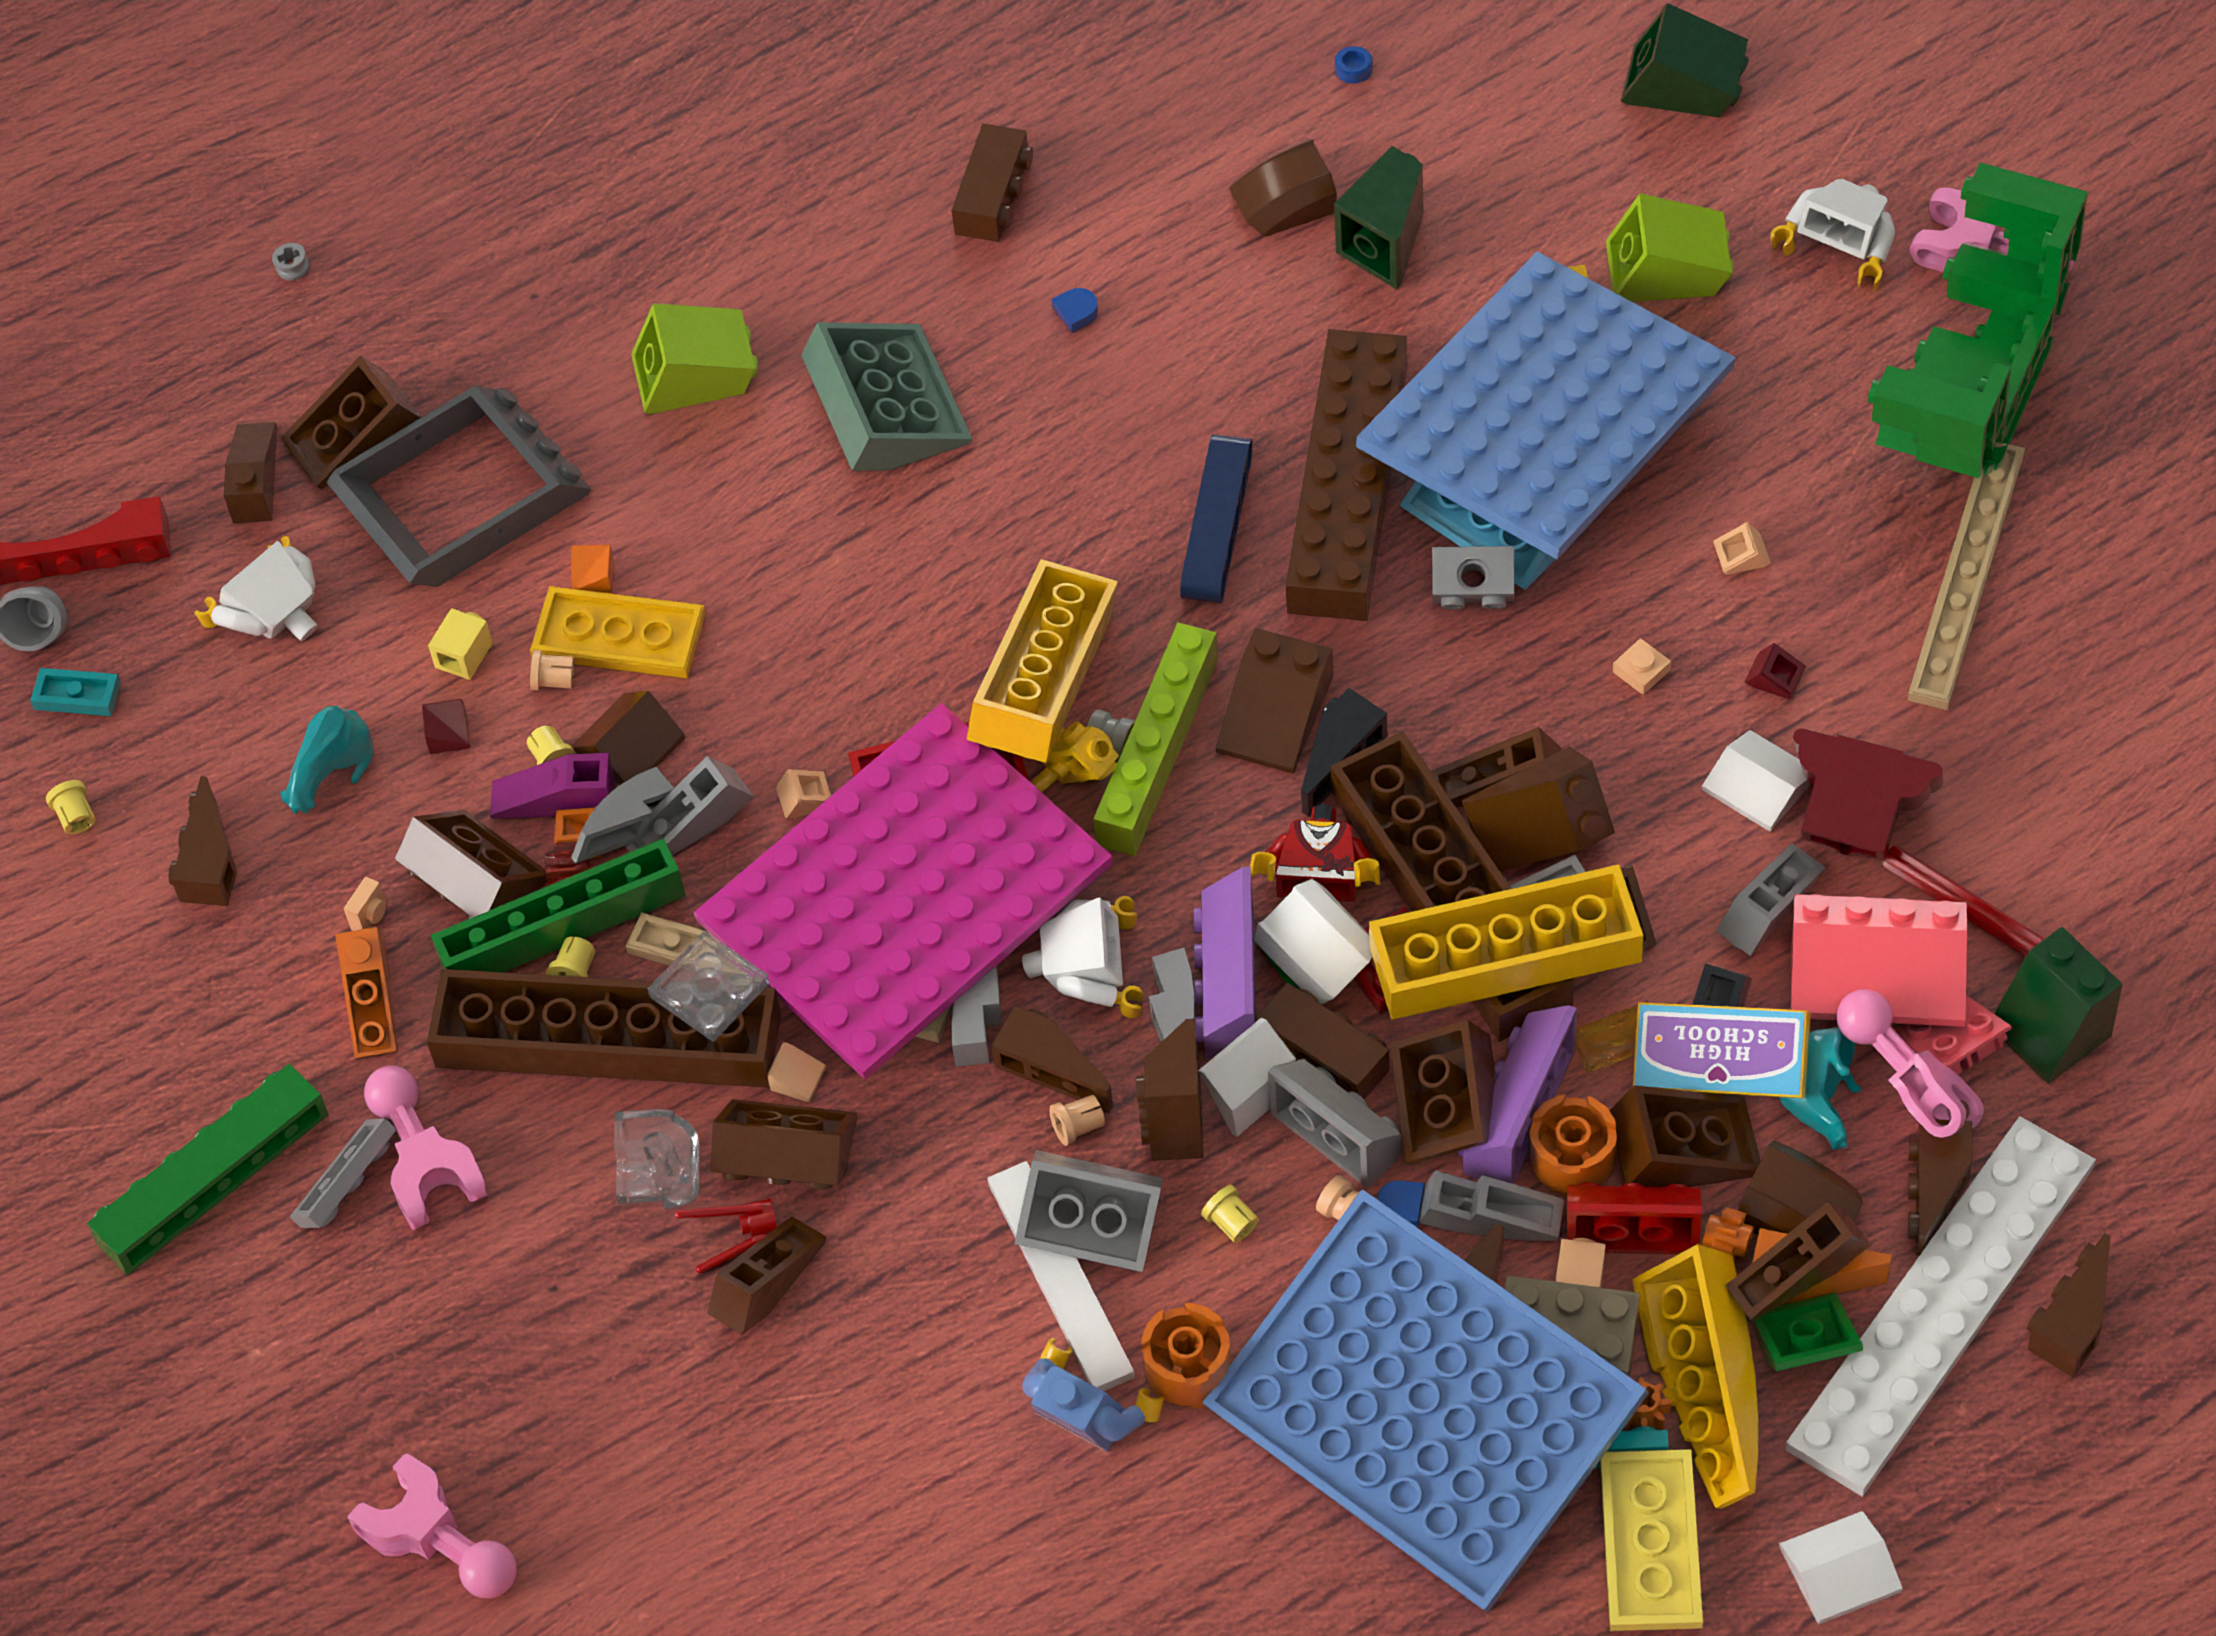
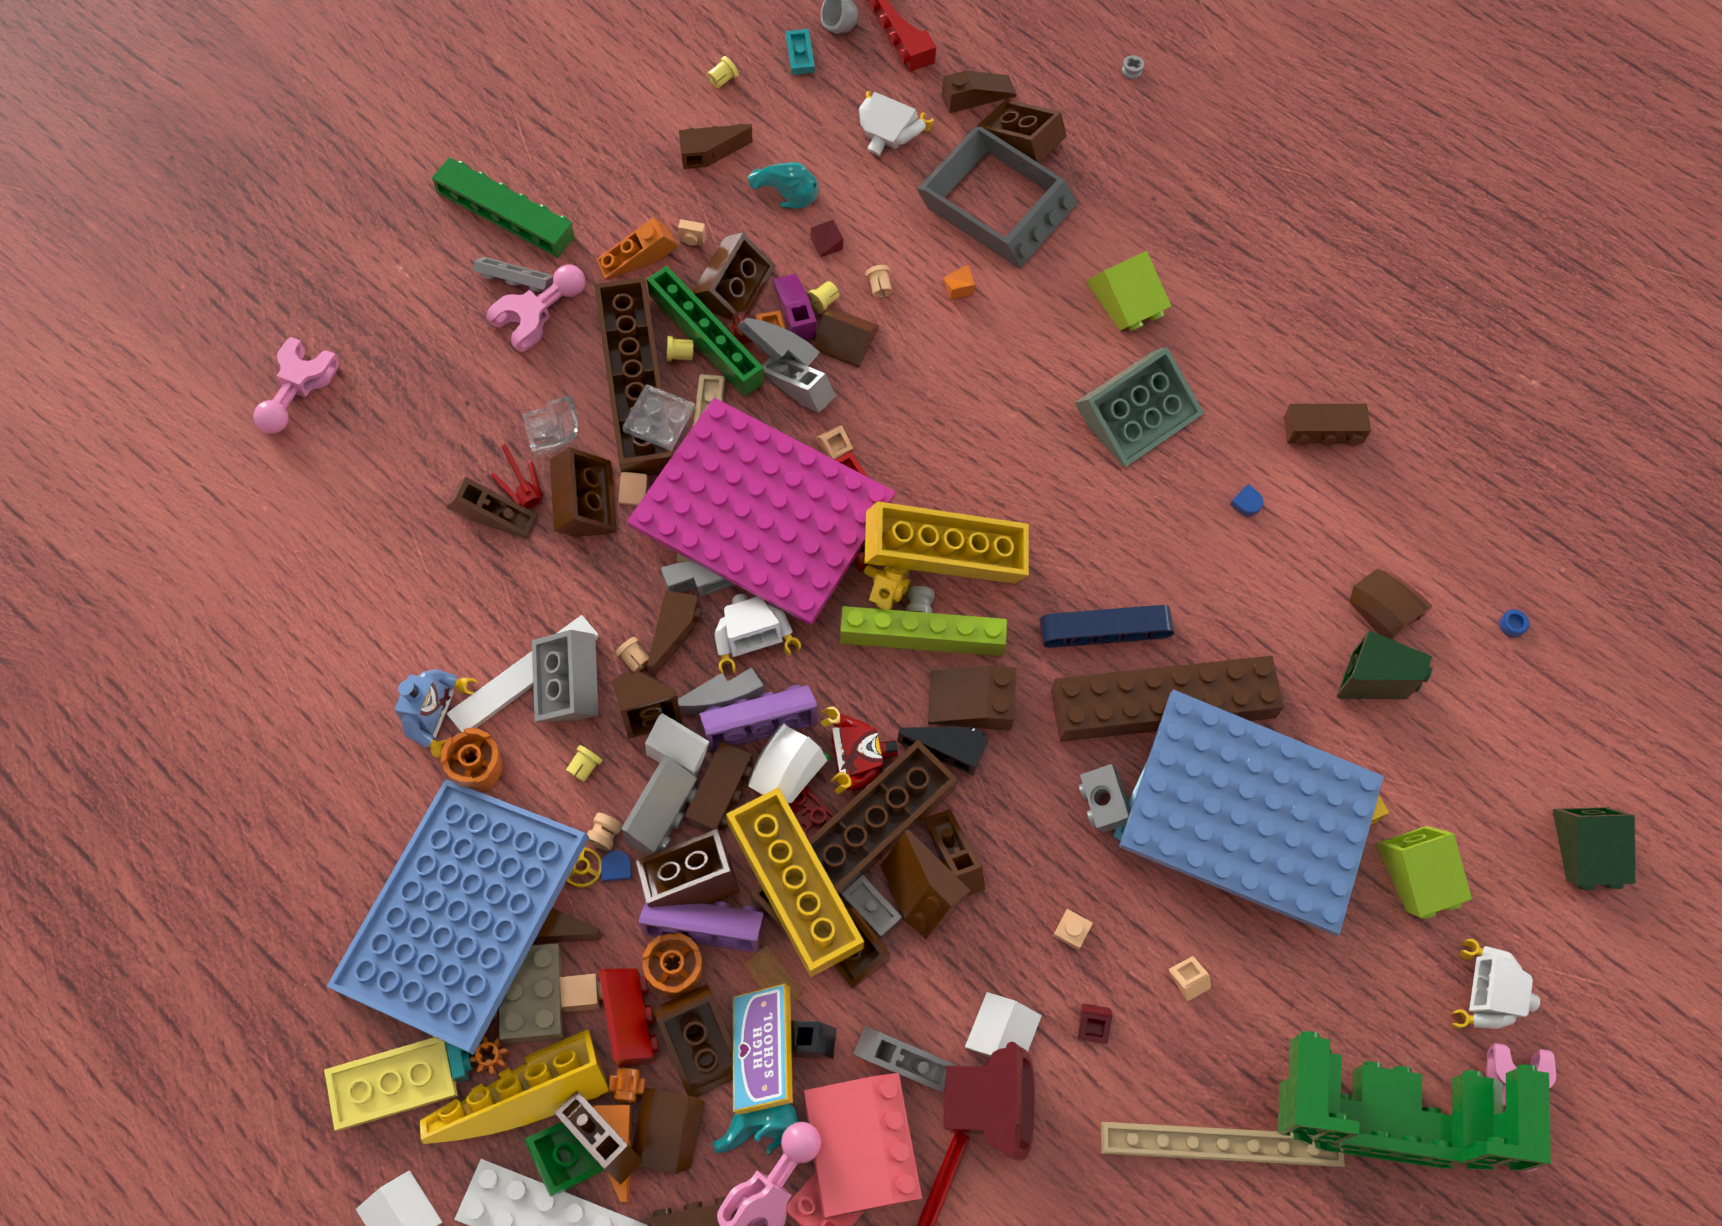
camera: 65 degrees right, 10 degrees up
light yellow brick [428,608,493,680] -> none
yellow tile [530,586,706,679] -> none
light grey slope [1418,1170,1564,1241] -> none

